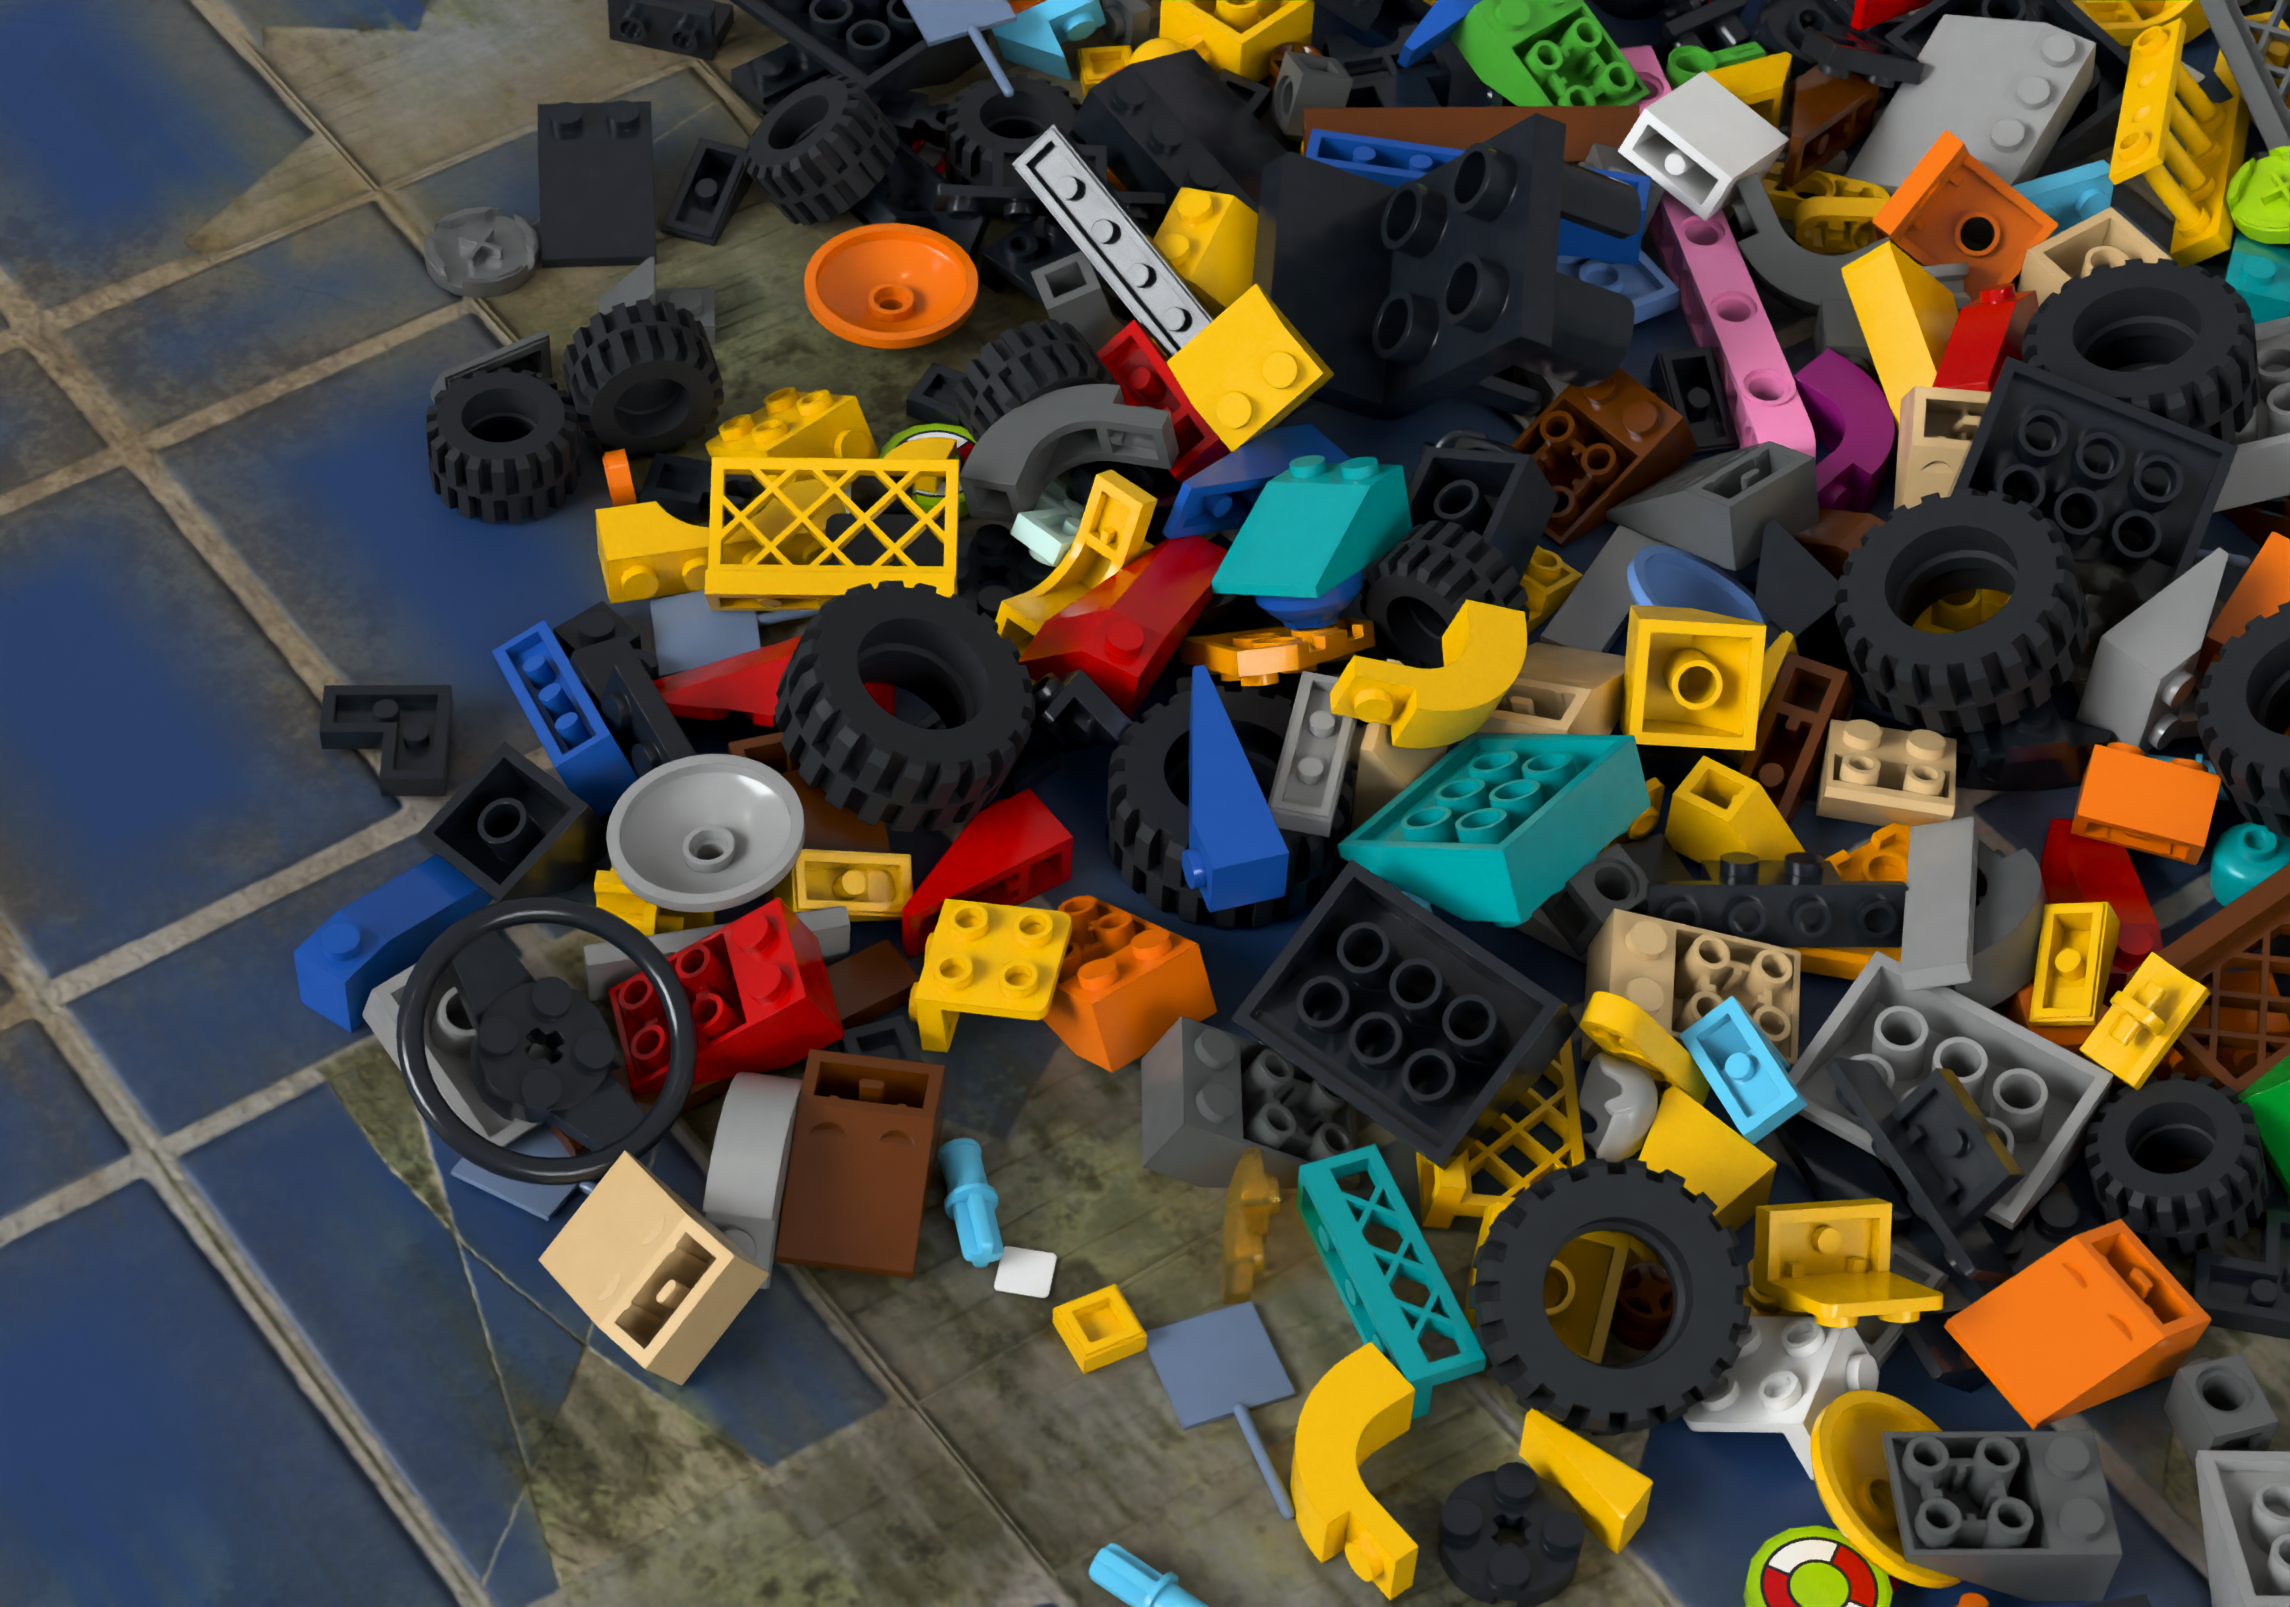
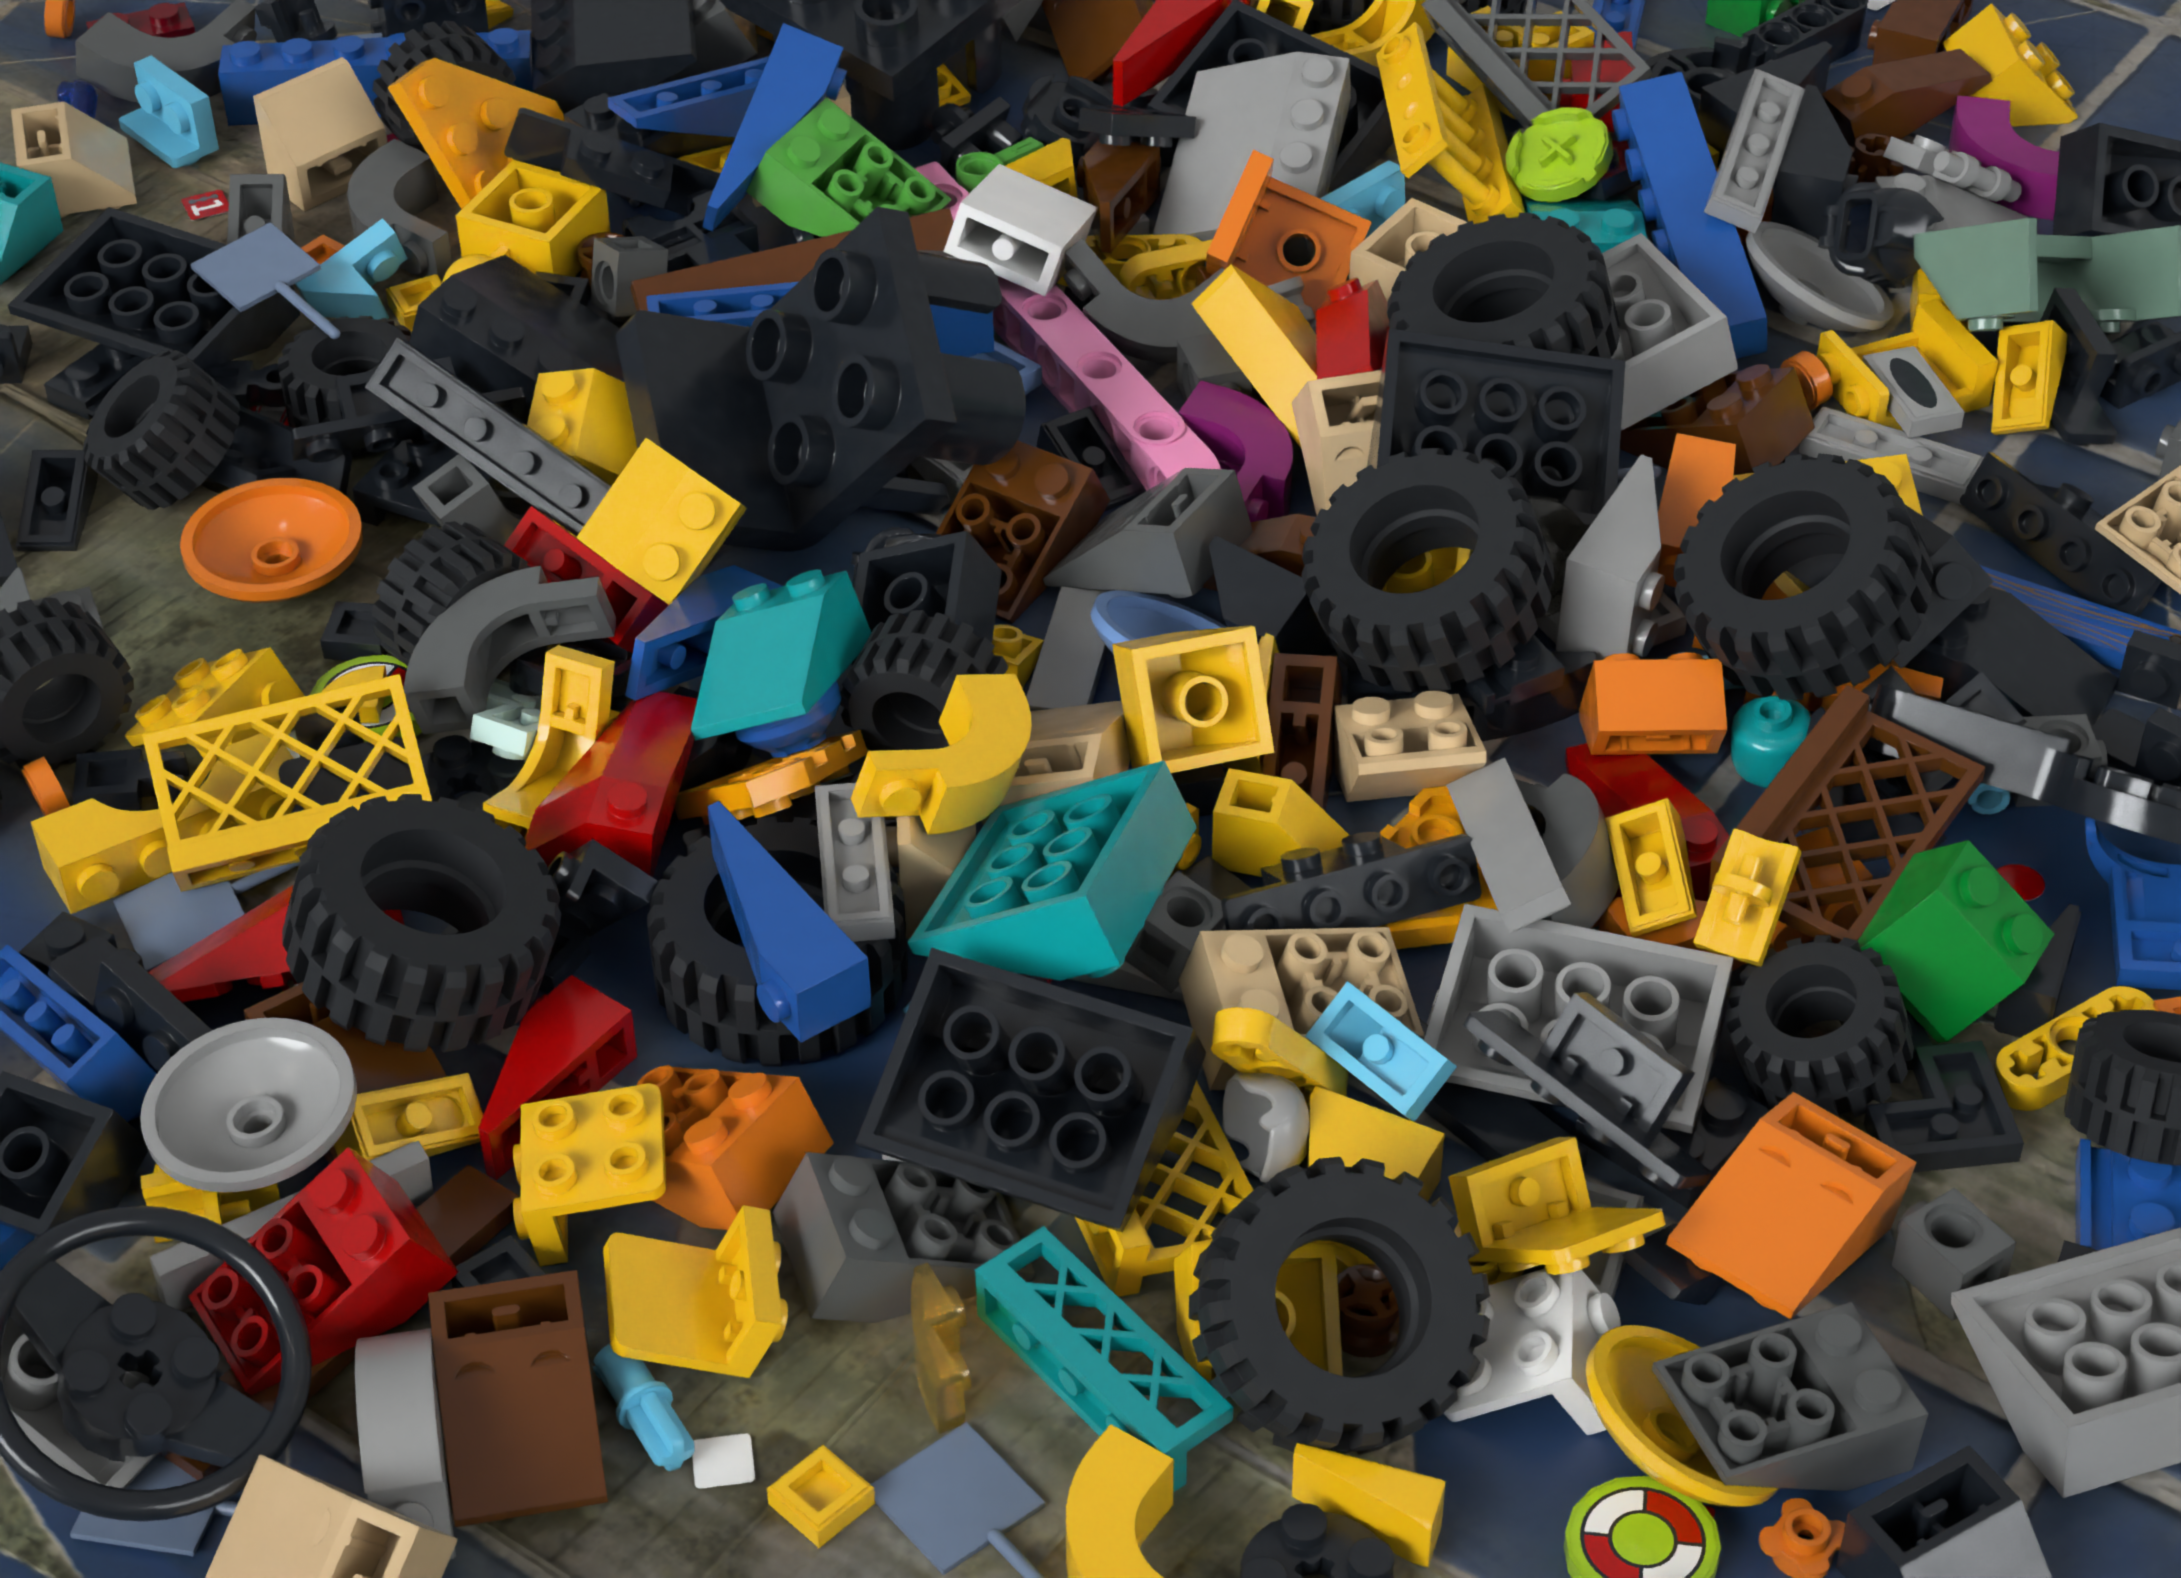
camera: 15 degrees left, 5 degrees down
none -> yellow bracket [603,1205,788,1378]

